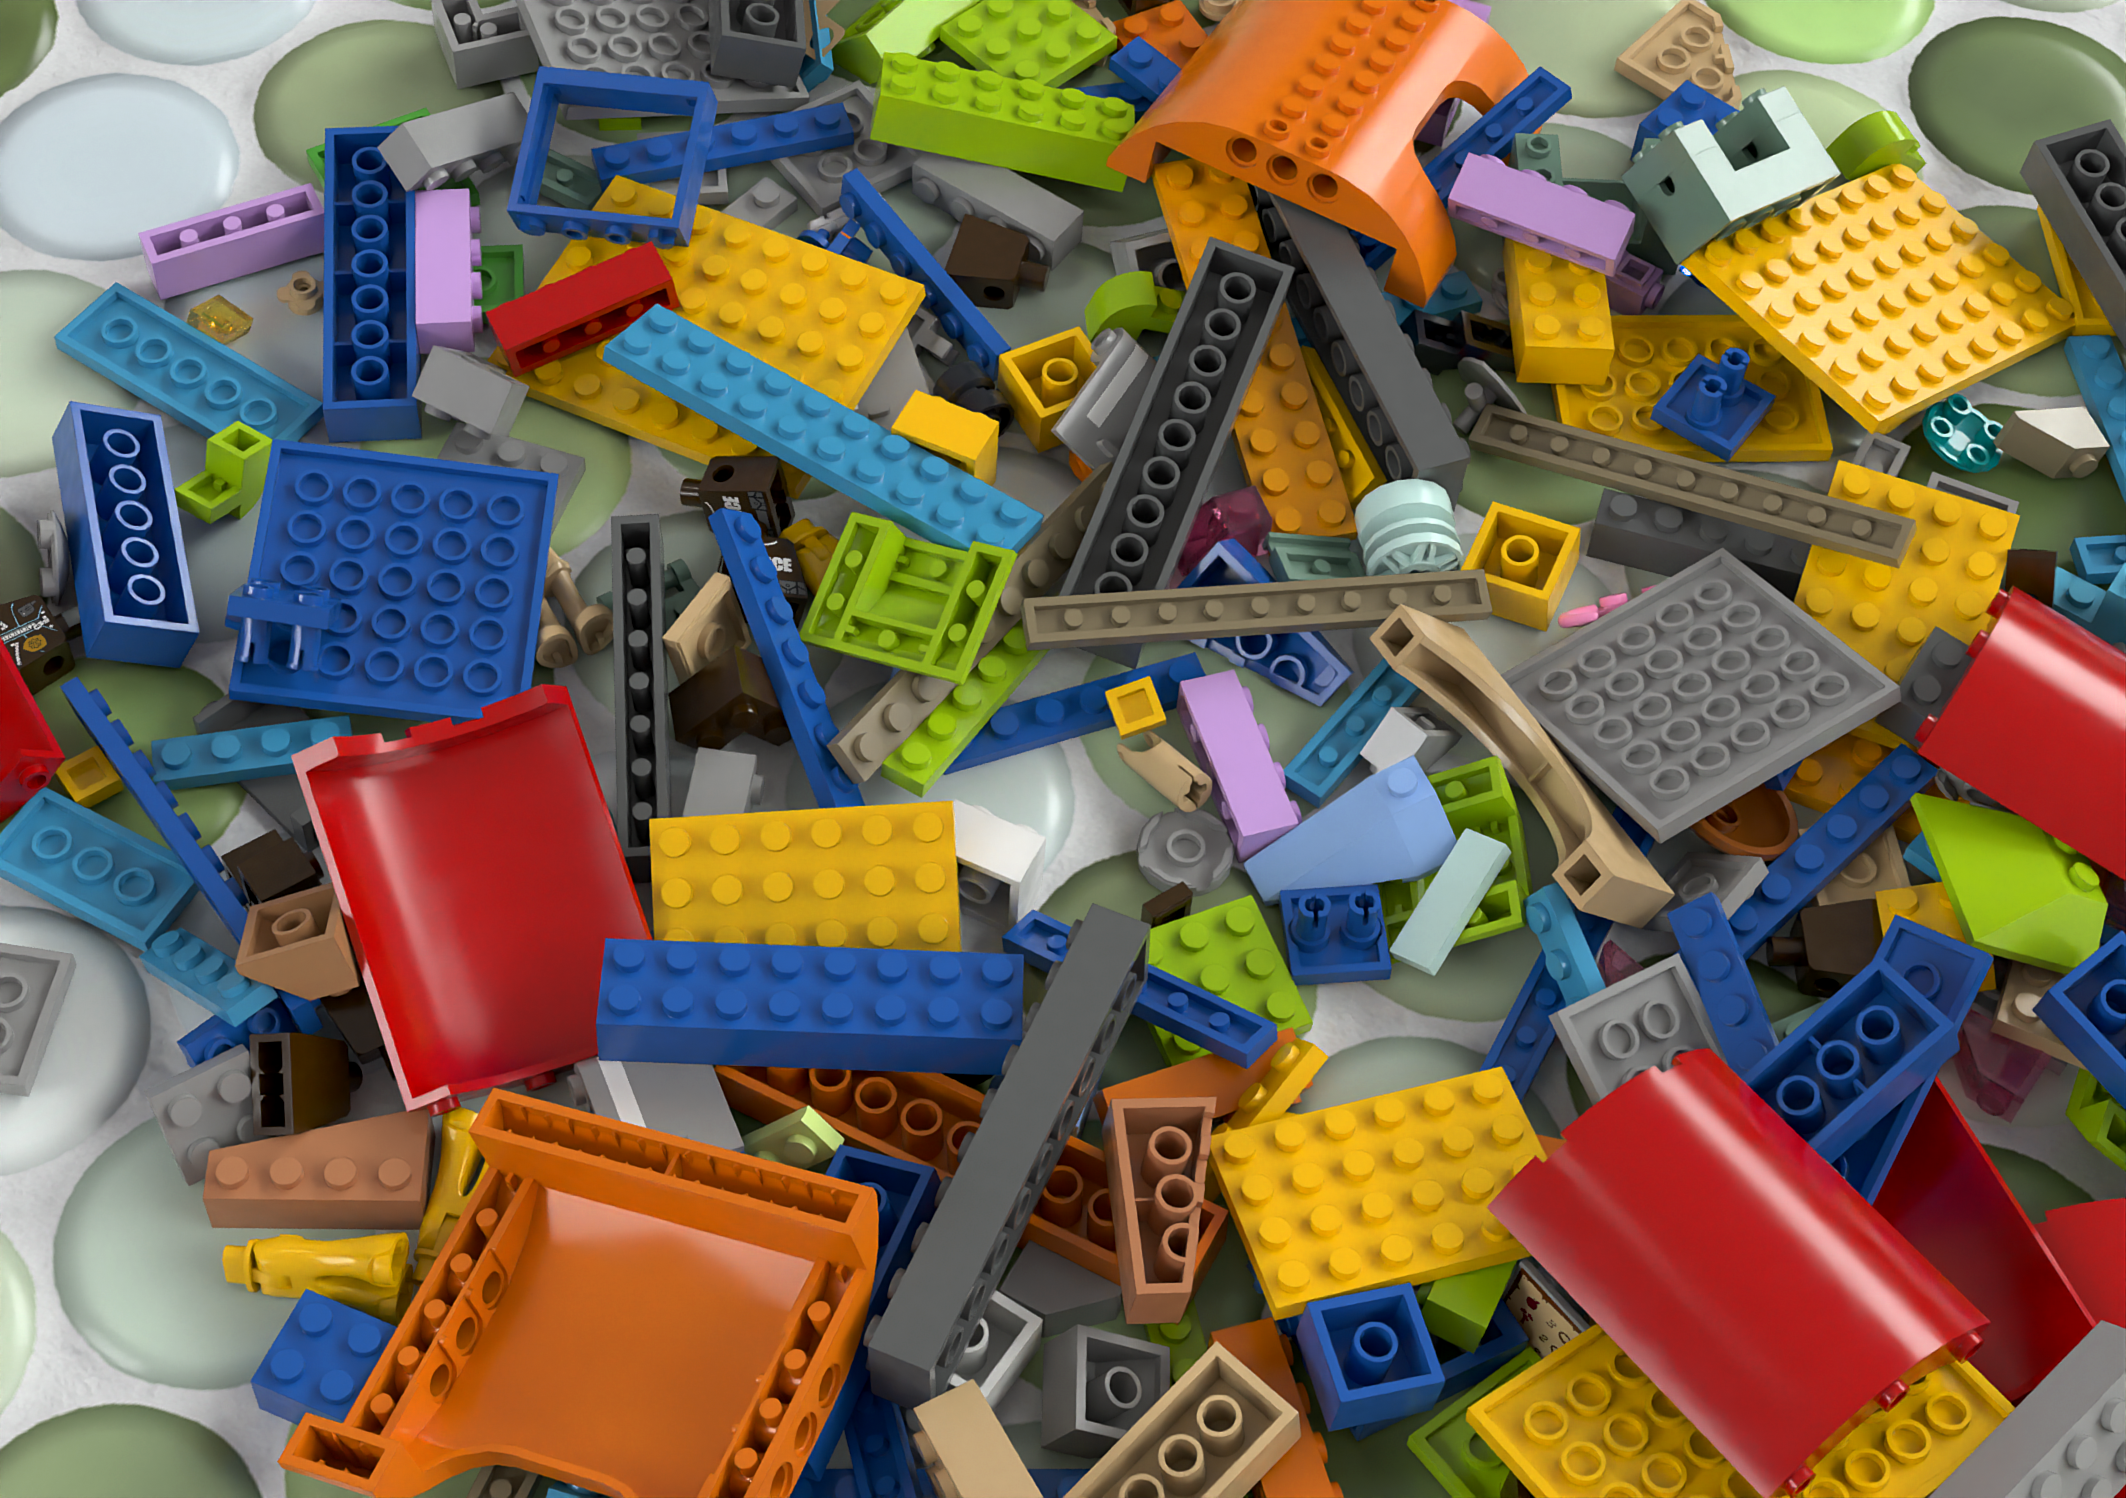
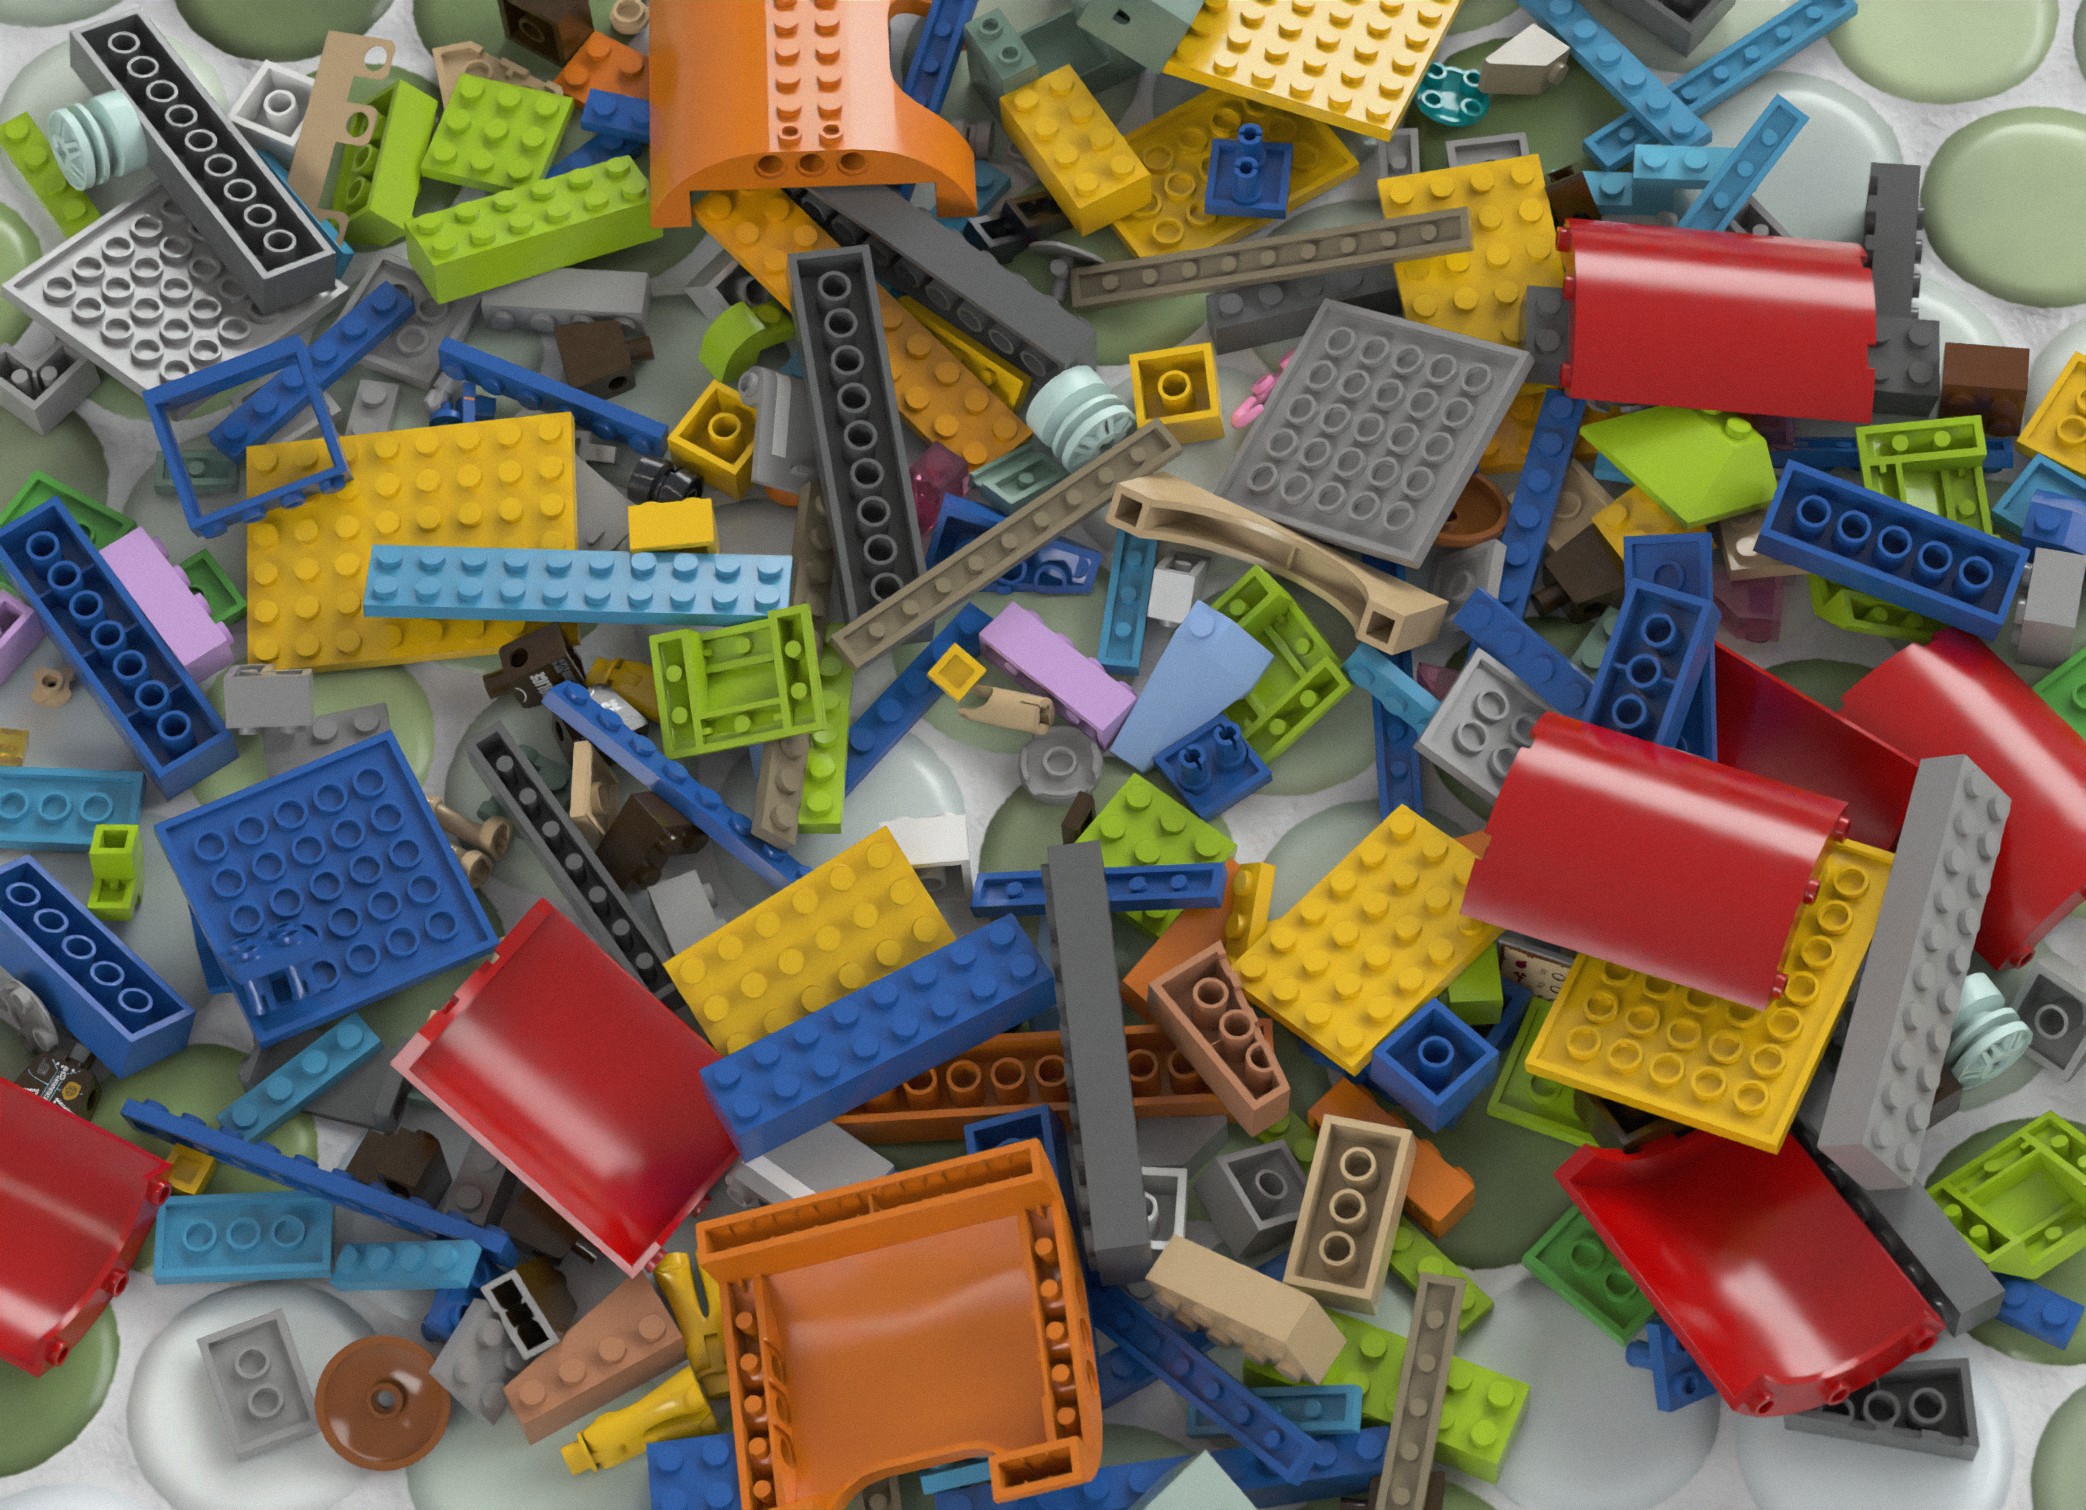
camera: 20 degrees left, 5 degrees up
medium nougat slope [235,882,362,1001] -> none
light grey brick [377,92,528,192] -> none
red brick [485,241,680,378] -> none
yellowish green plate [741,1105,845,1170] -> none
light aqua tile [1389,828,1512,976] -> none
lavender brick [1448,152,1635,277] -> none
lavender window [1605,249,1665,315] -> none
none -> dark orange dish [315,1334,452,1471]
none -> light grey wheel [951,117,995,161]

